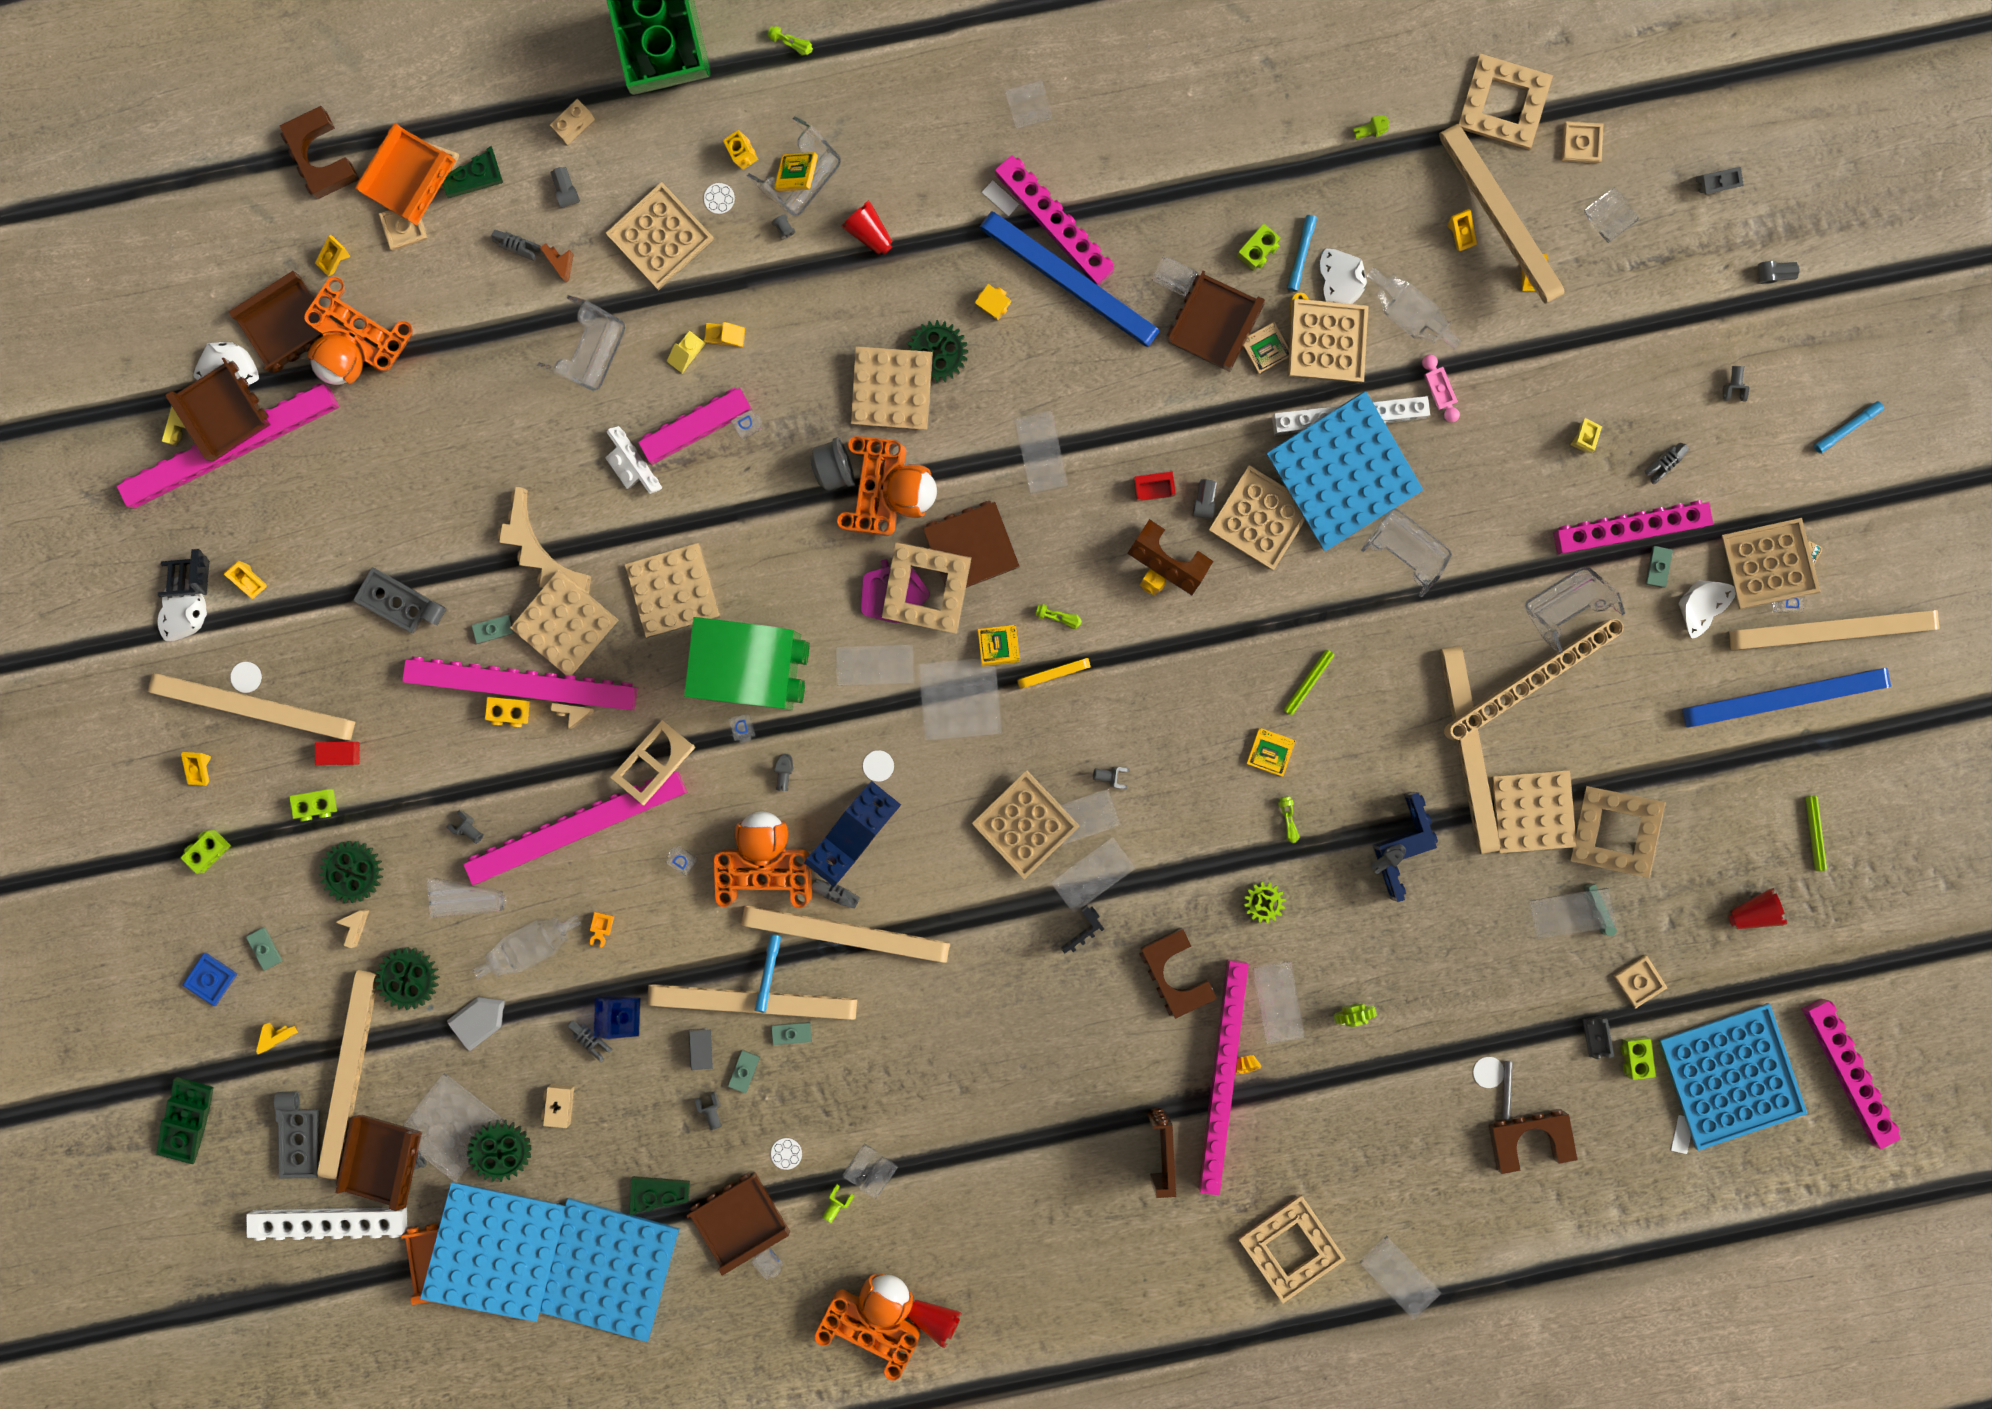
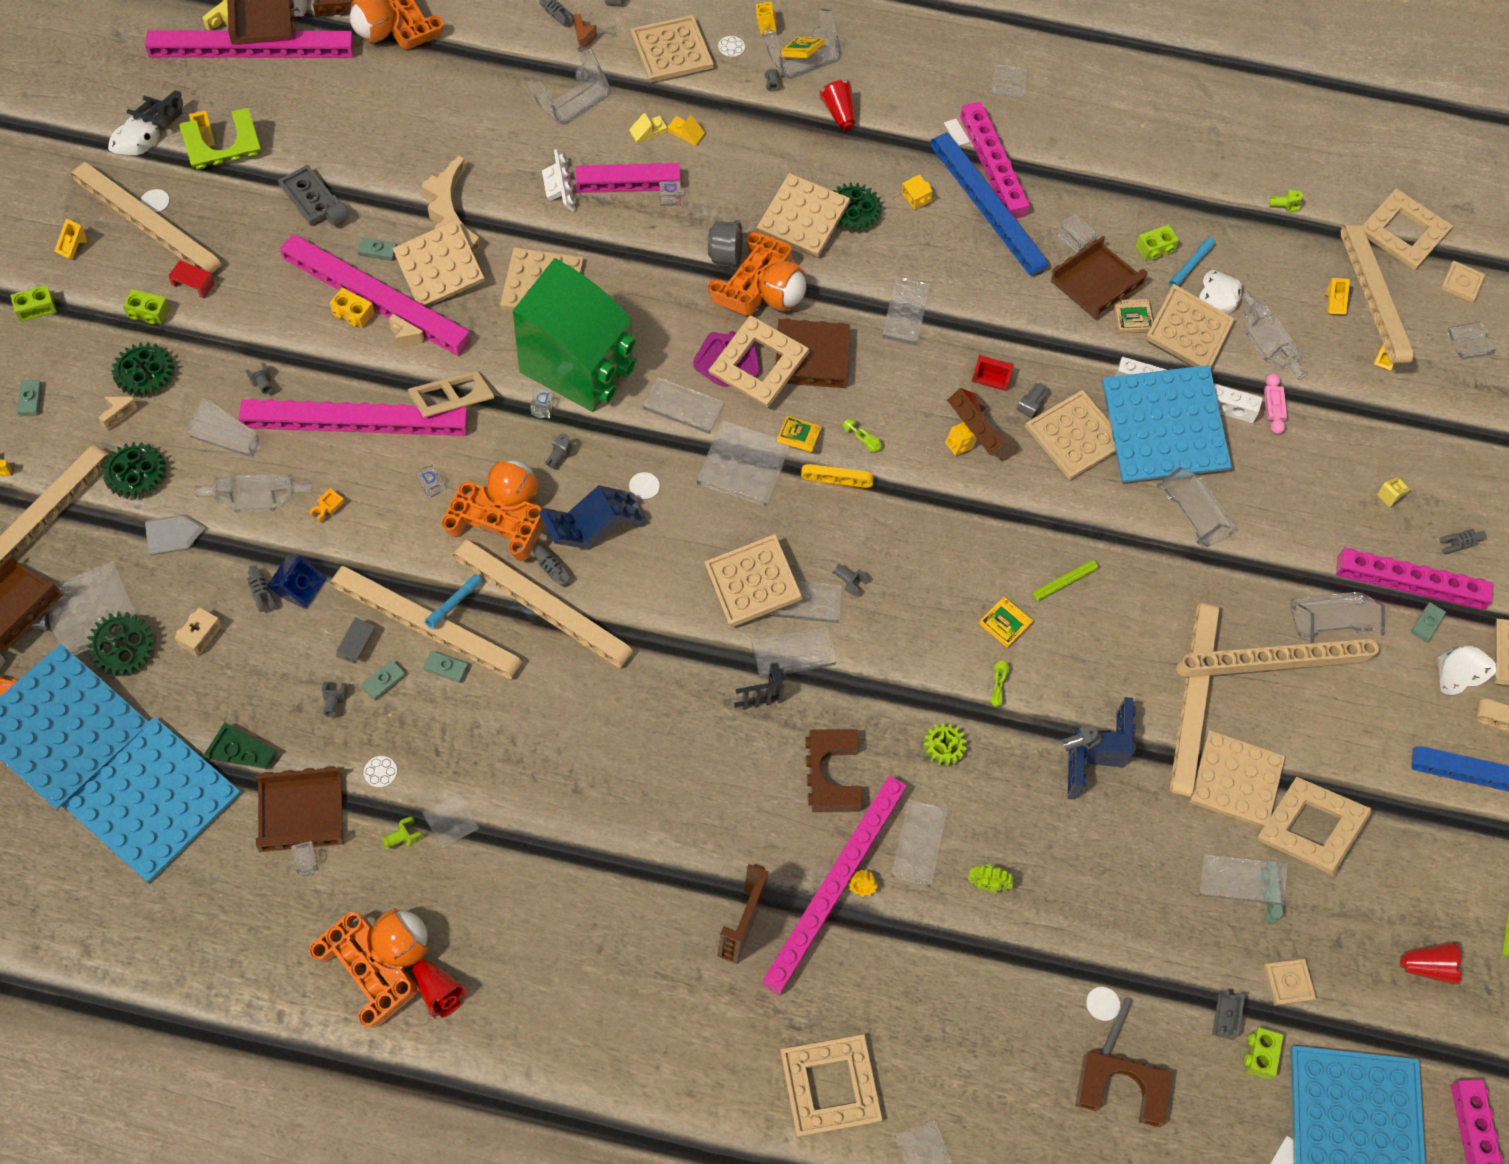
camera: 15 degrees right, 25 degrees down
none -> lime arch [179,108,261,169]

